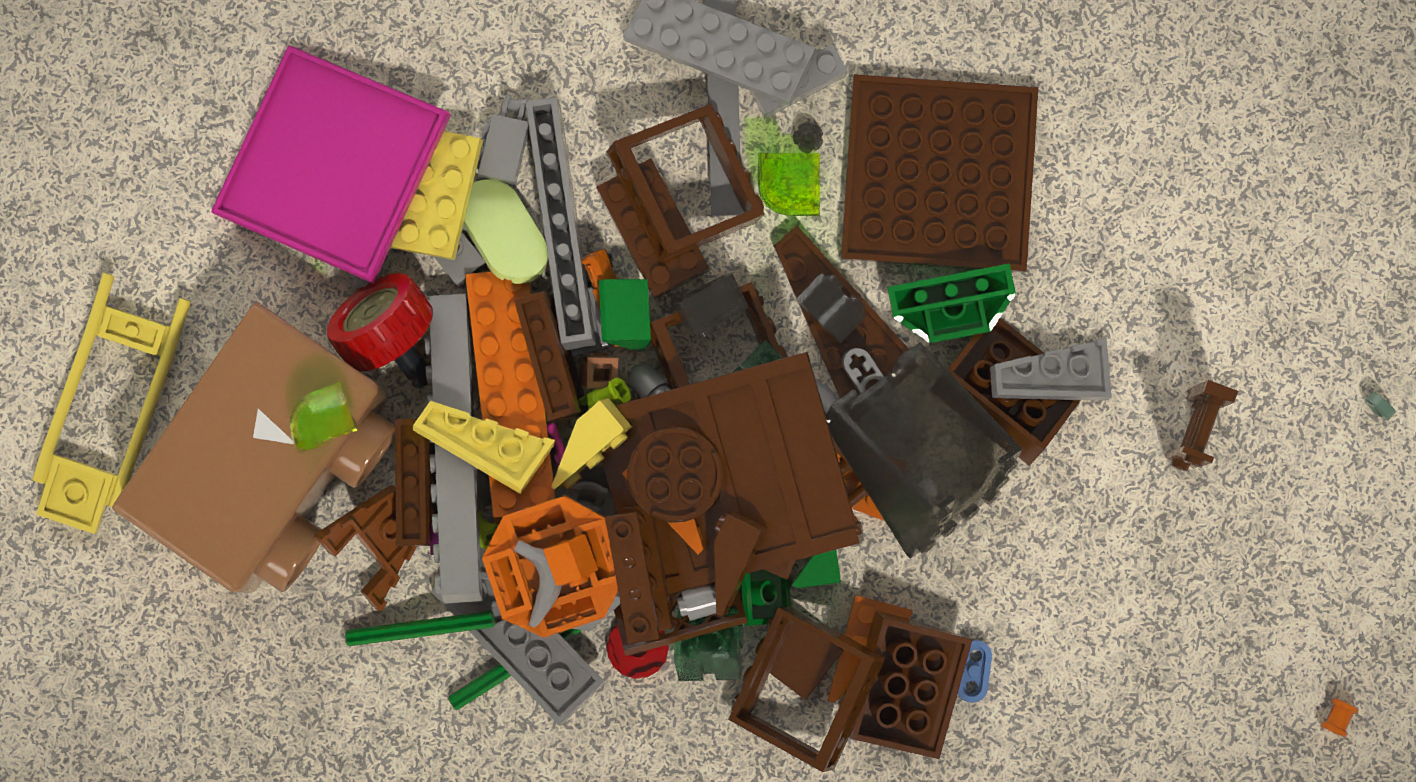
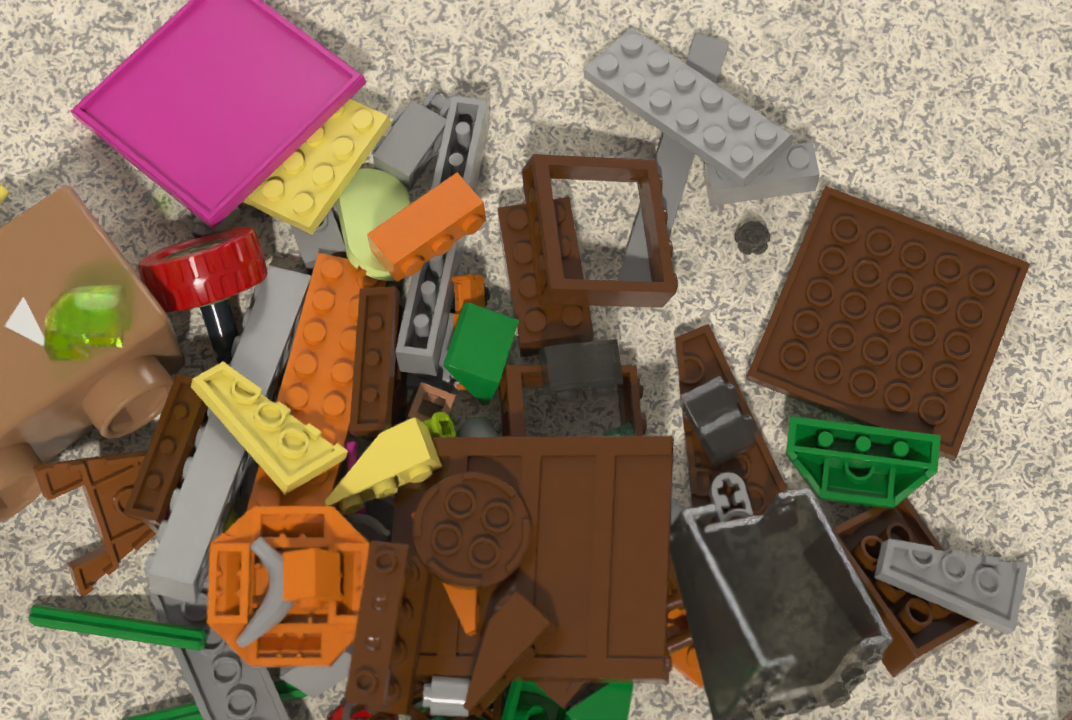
camera: 20 degrees right, 15 degrees down
clear neon green brick [757,152,820,216] -> none
none -> orange brick [367,173,486,282]

